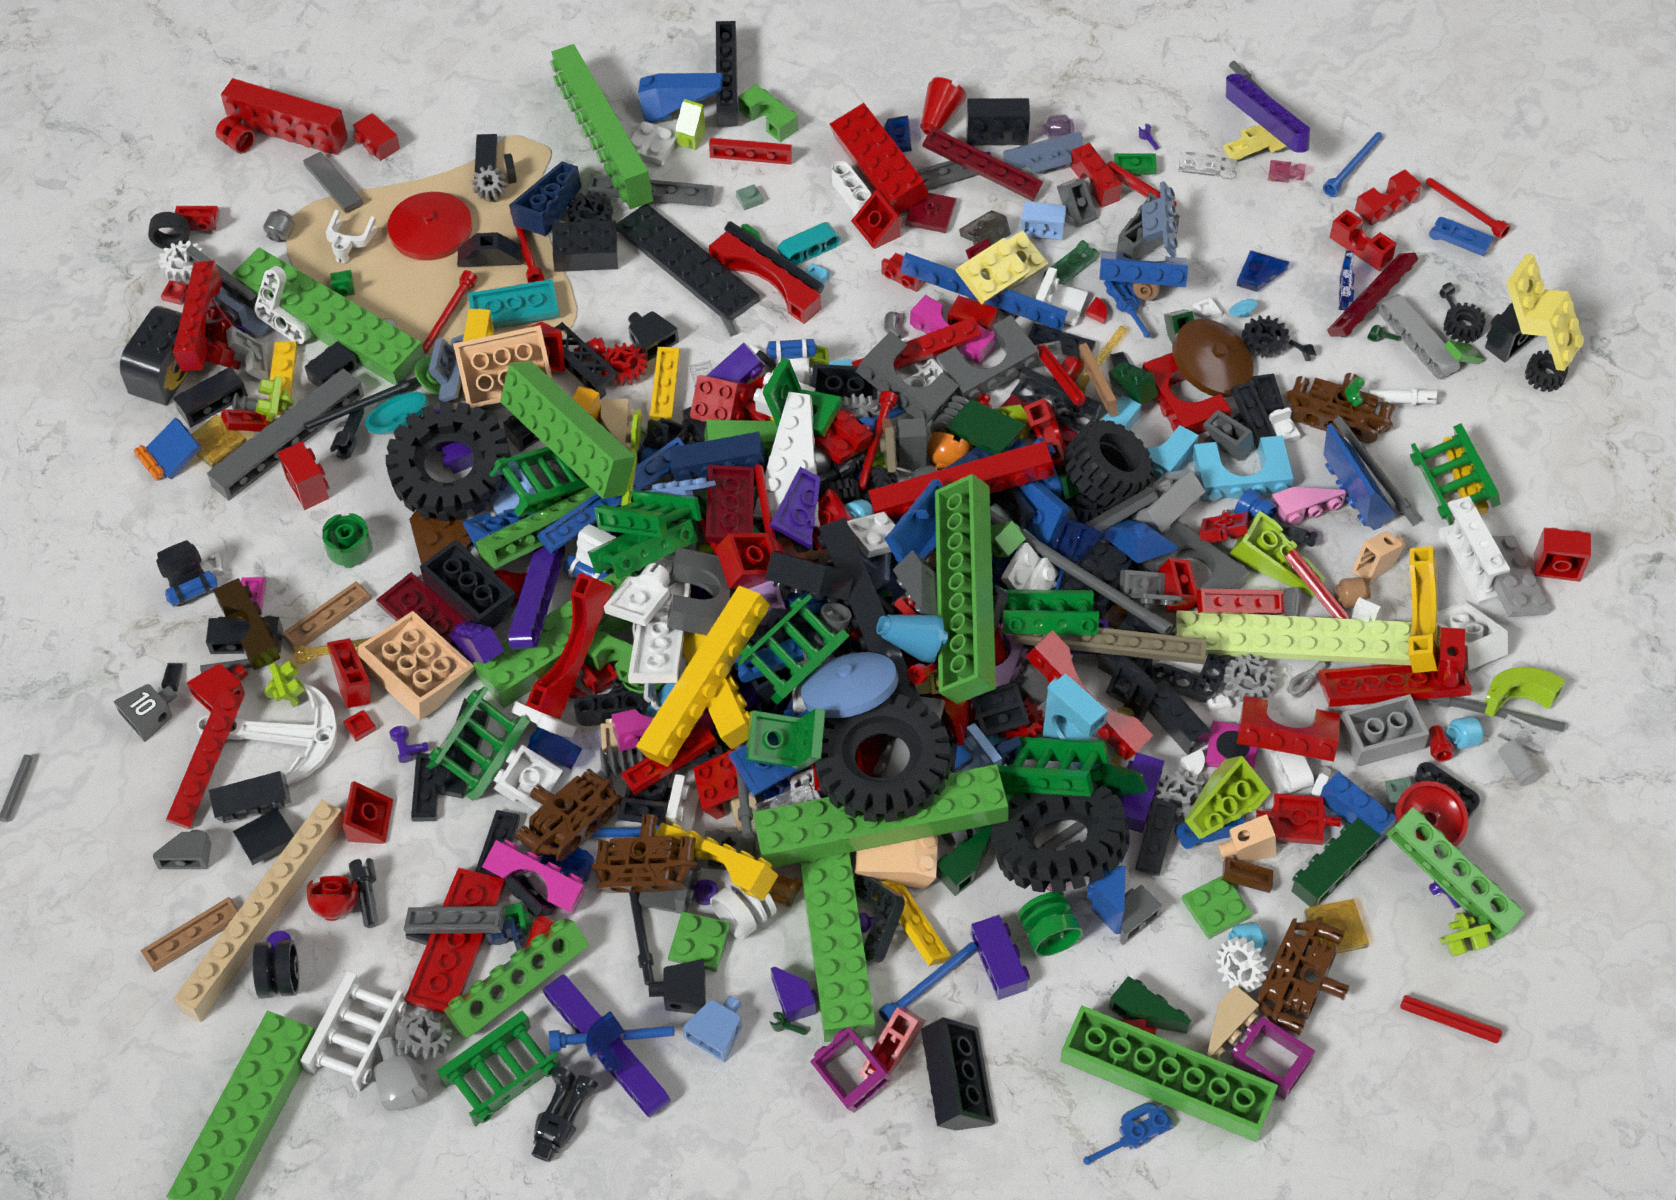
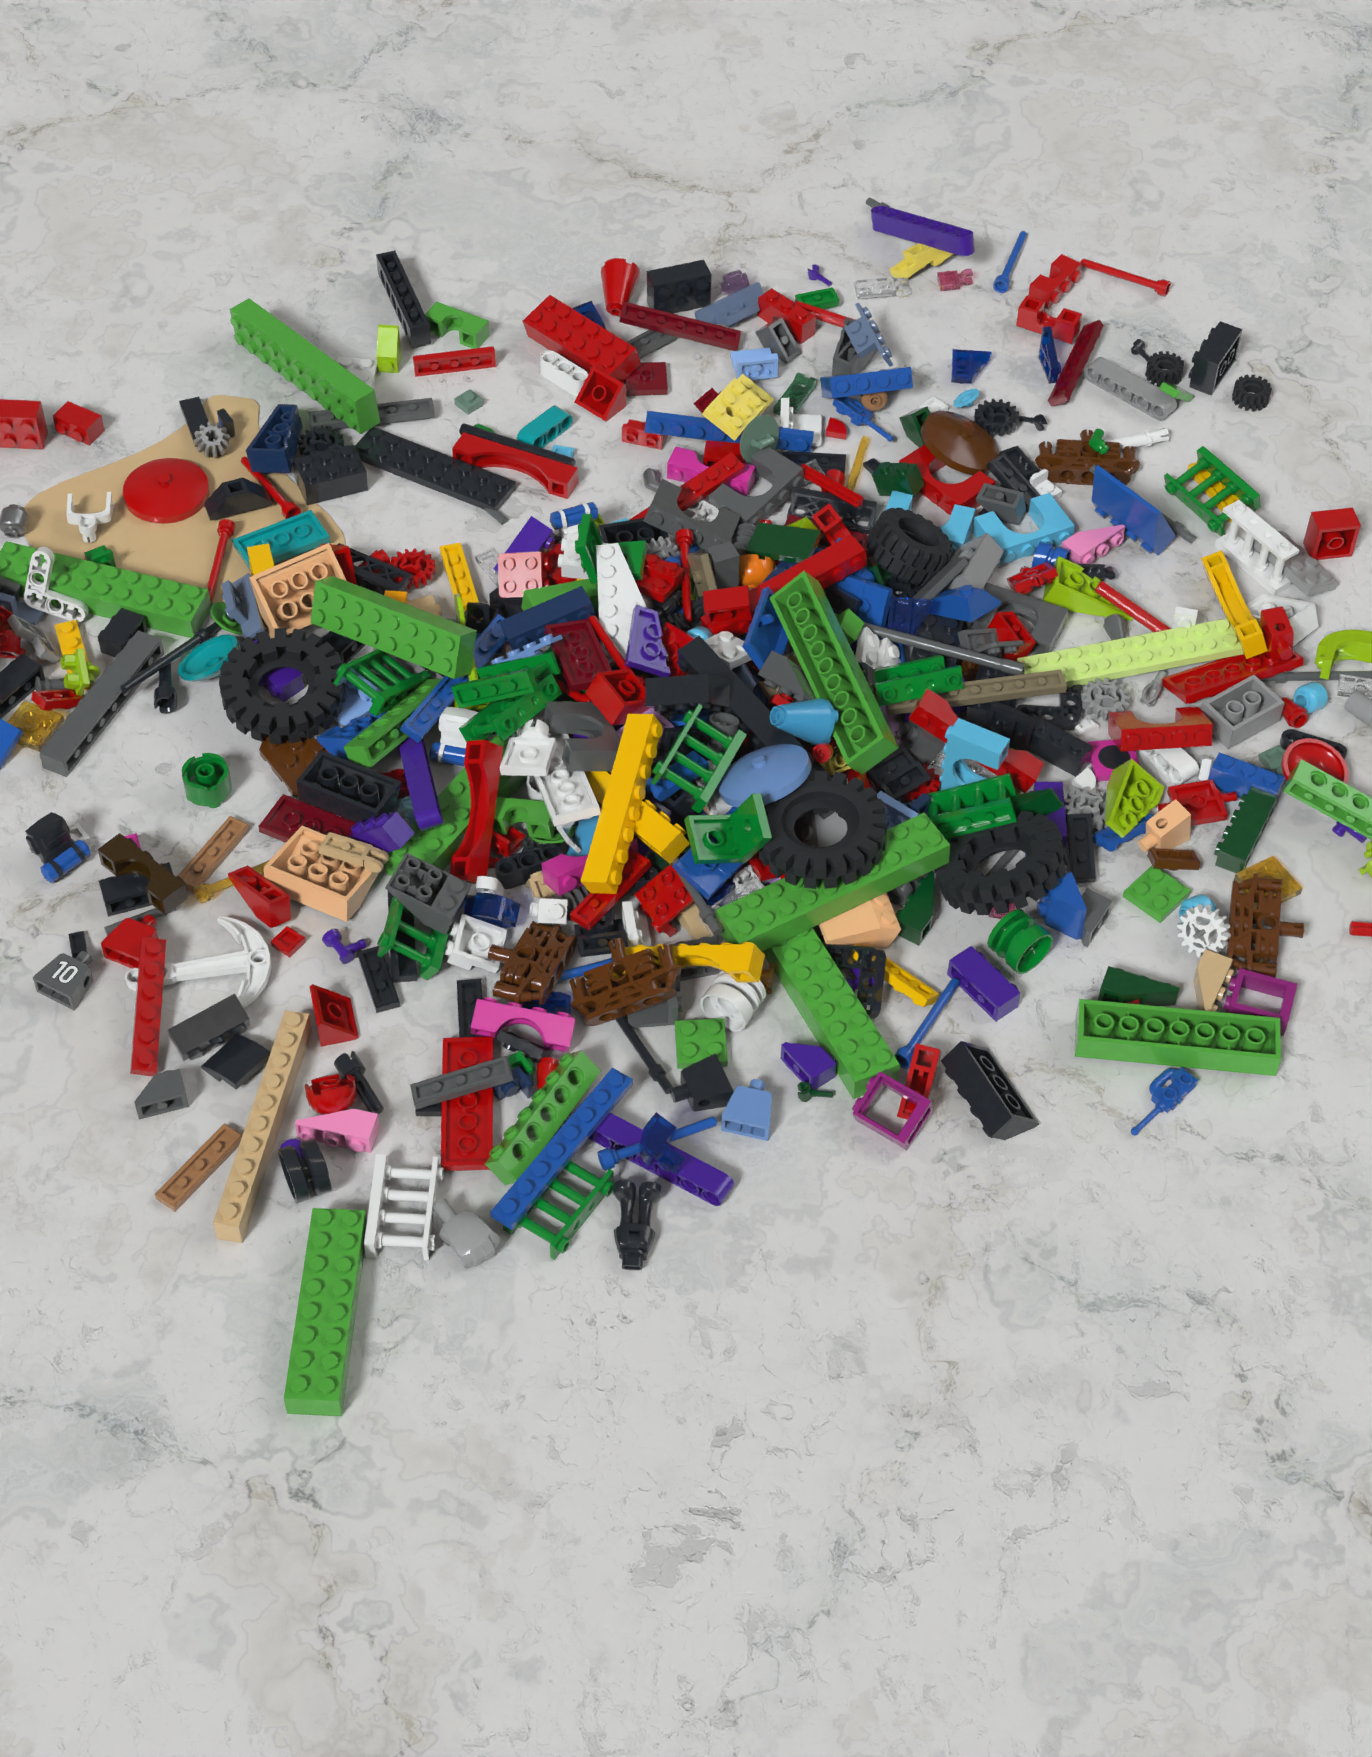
camera: 20 degrees left, 5 degrees down
lime hips [265,661,306,707] -> none
red brick [277,441,330,510] -> none
dark grey tile [303,151,363,213] -> none
light grey gear [395,1010,452,1060] -> none
black torso [628,311,679,362] -> none
blue wedge [638,73,723,123] -> none
dark purple tile [693,879,718,905] -> none
clear smoke bracket [959,210,1011,245] -> none
medium nougat tile [1079,343,1119,417] -> none
plate [1196,589,1284,615] -> none
medium nougat head [1335,577,1371,608] -> none
light nougat torso [1352,531,1406,585] -> none
dark green hand [1367,325,1400,342] -> none
blue plate [1429,217,1493,257] -> none
light yellow bracket [1506,254,1584,371] -> none
none -> bright pink slope [295,1109,380,1153]
none -> tan hinge [319,832,390,873]
none -> dark grey slope [385,852,471,935]
none -> blue plate [490,1067,633,1230]
none -> white bracket [529,897,568,924]
none -> red brick [703,585,752,626]
none -> sand green shield [740,415,779,463]

